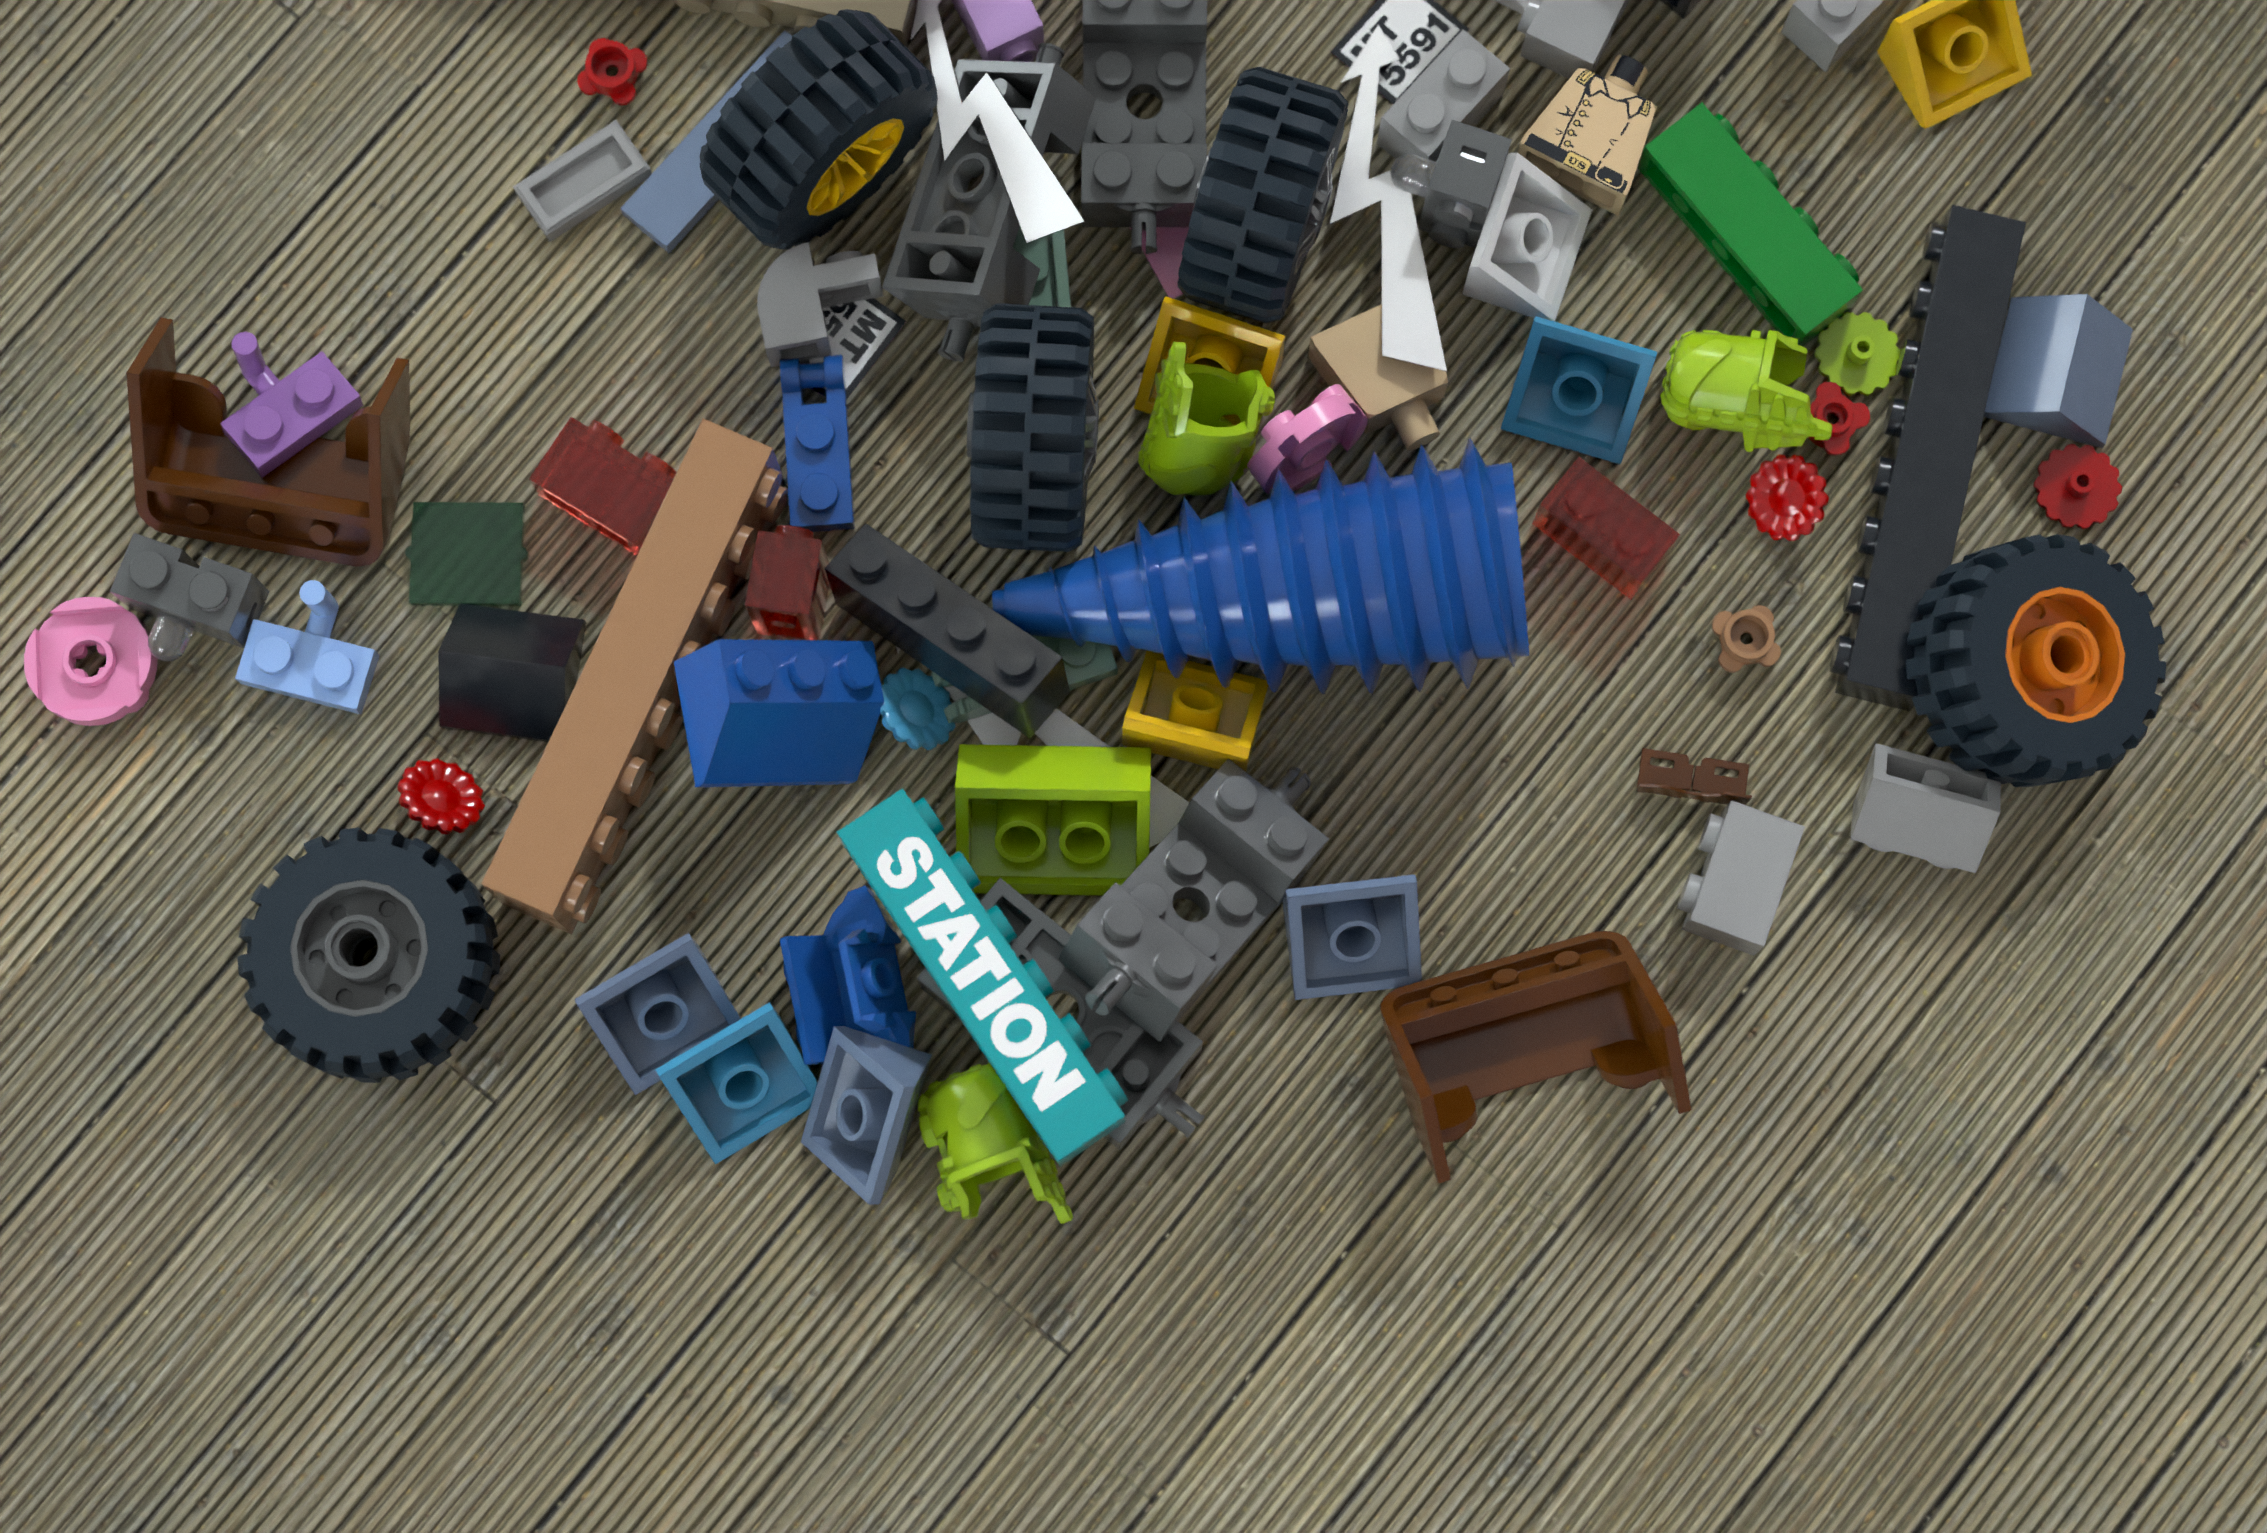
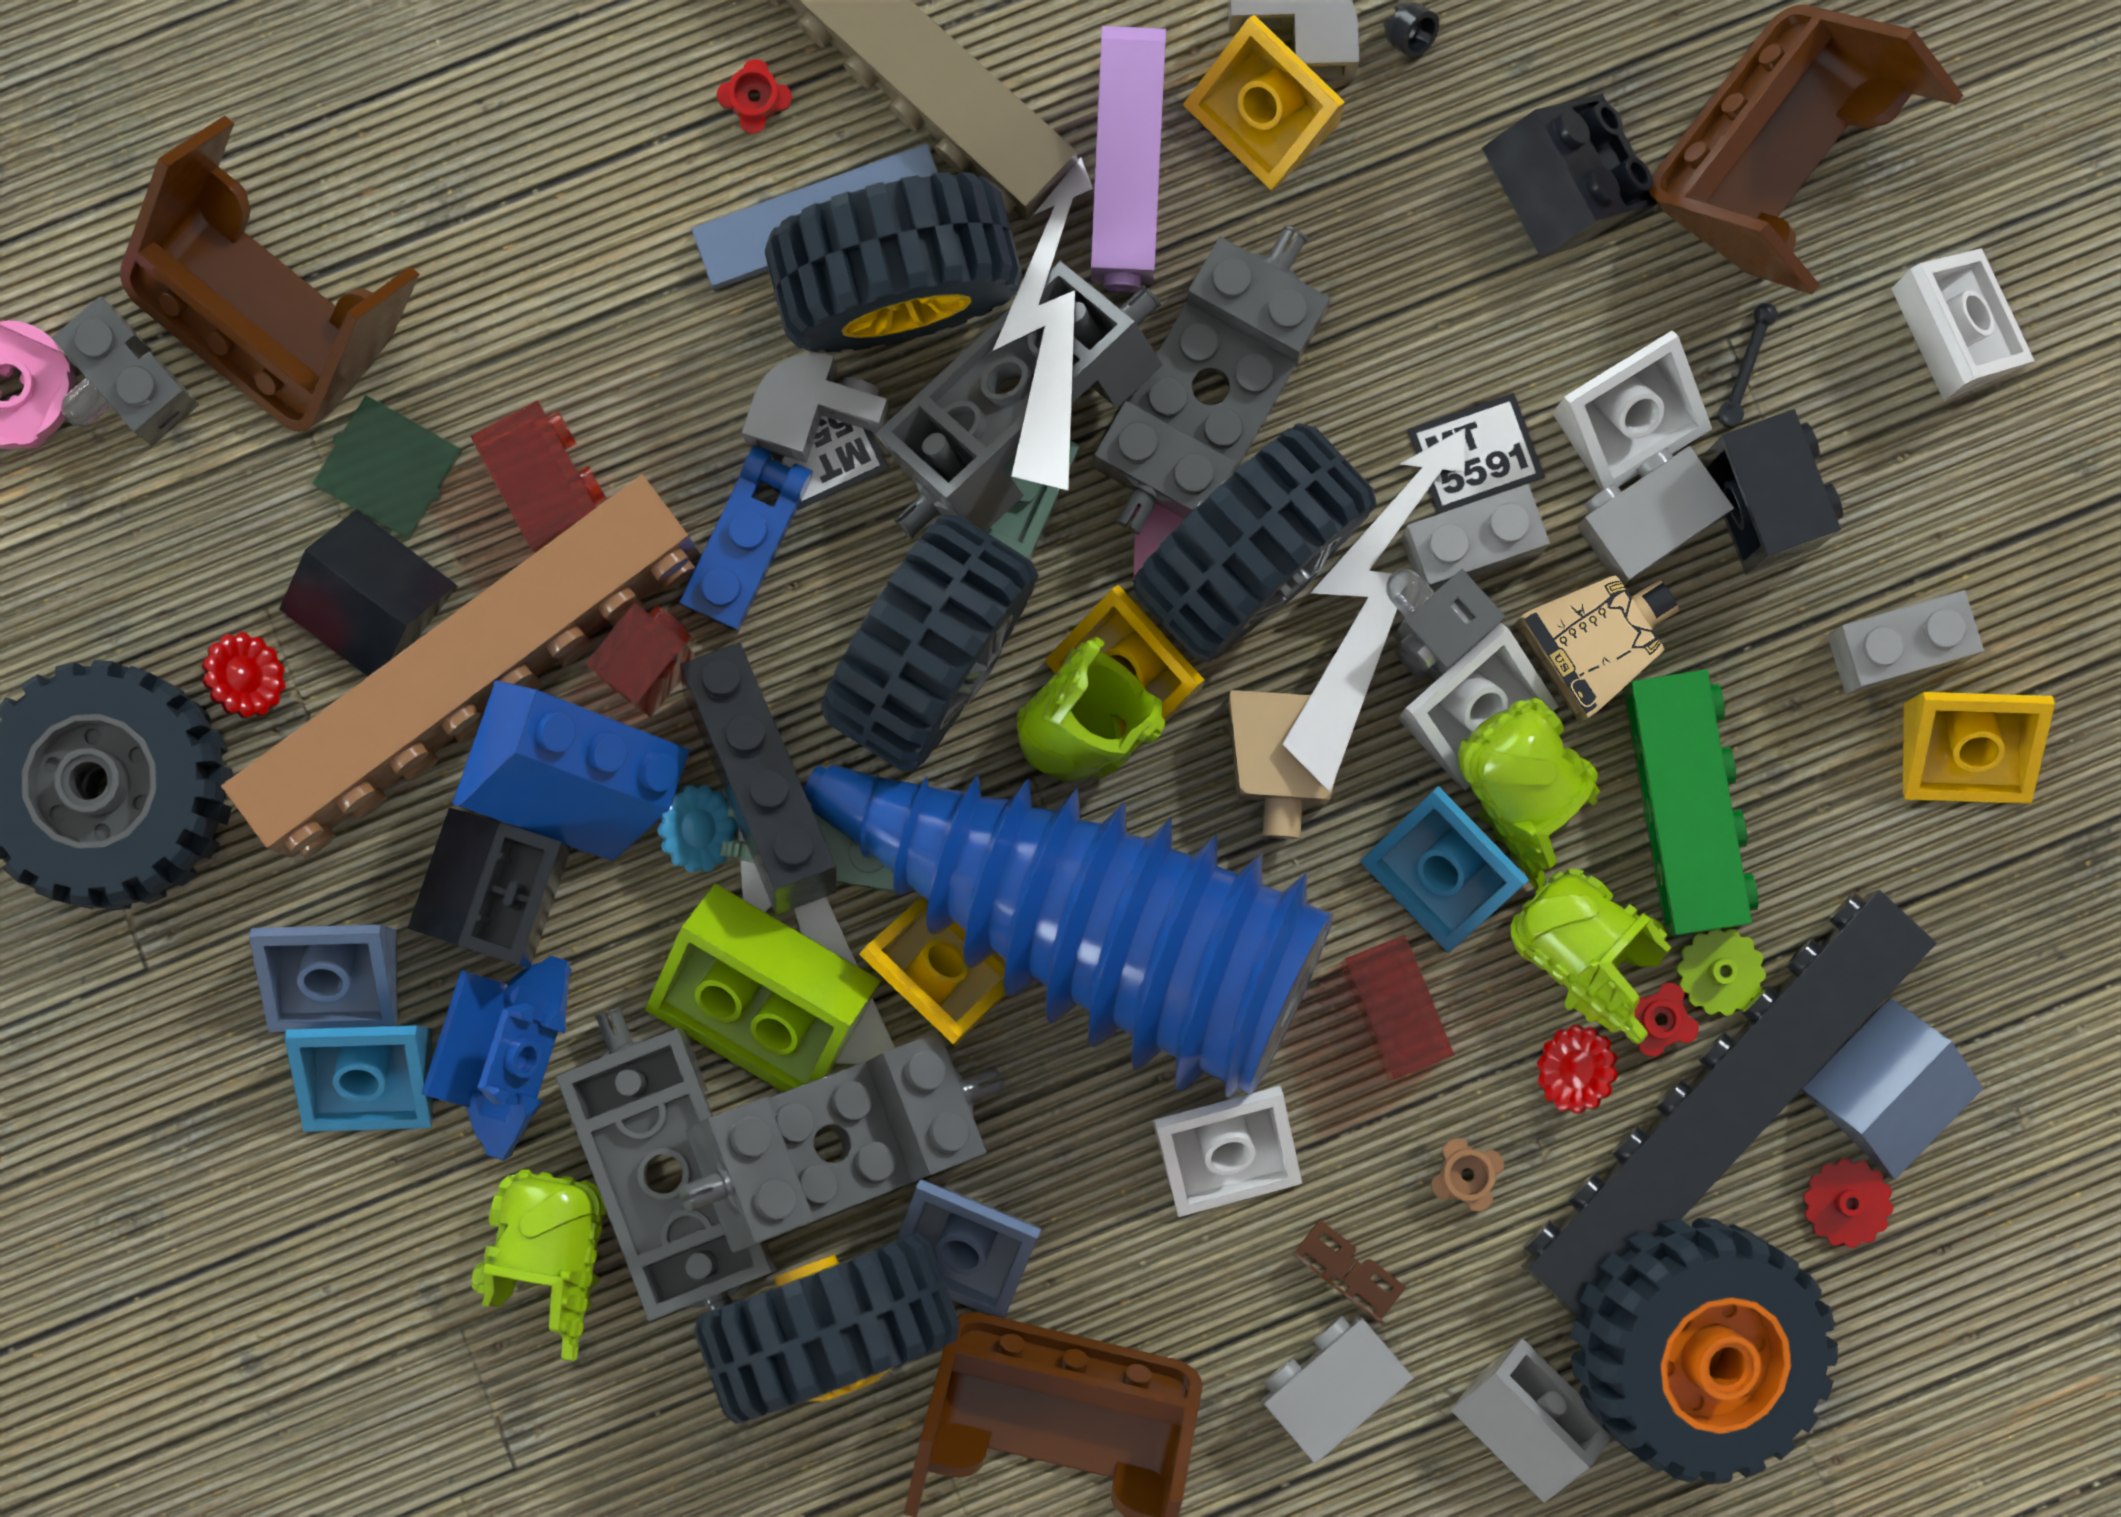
camera: 30 degrees right, 5 degrees up
medium lavender plate [220,332,363,478] -> none
light blue plate [235,580,379,715] -> none
light grey tile [513,120,652,242] -> none
sand blue slope [801,1026,932,1205] -> none
teal brick [837,788,1129,1167] -> none
bright pink plate [1247,384,1368,494] -> none
none -> black slope [407,807,571,969]
none -> black wheel [694,1234,960,1424]
none -> white slope [1152,1086,1302,1217]
none -> lime helmet [1458,698,1600,889]

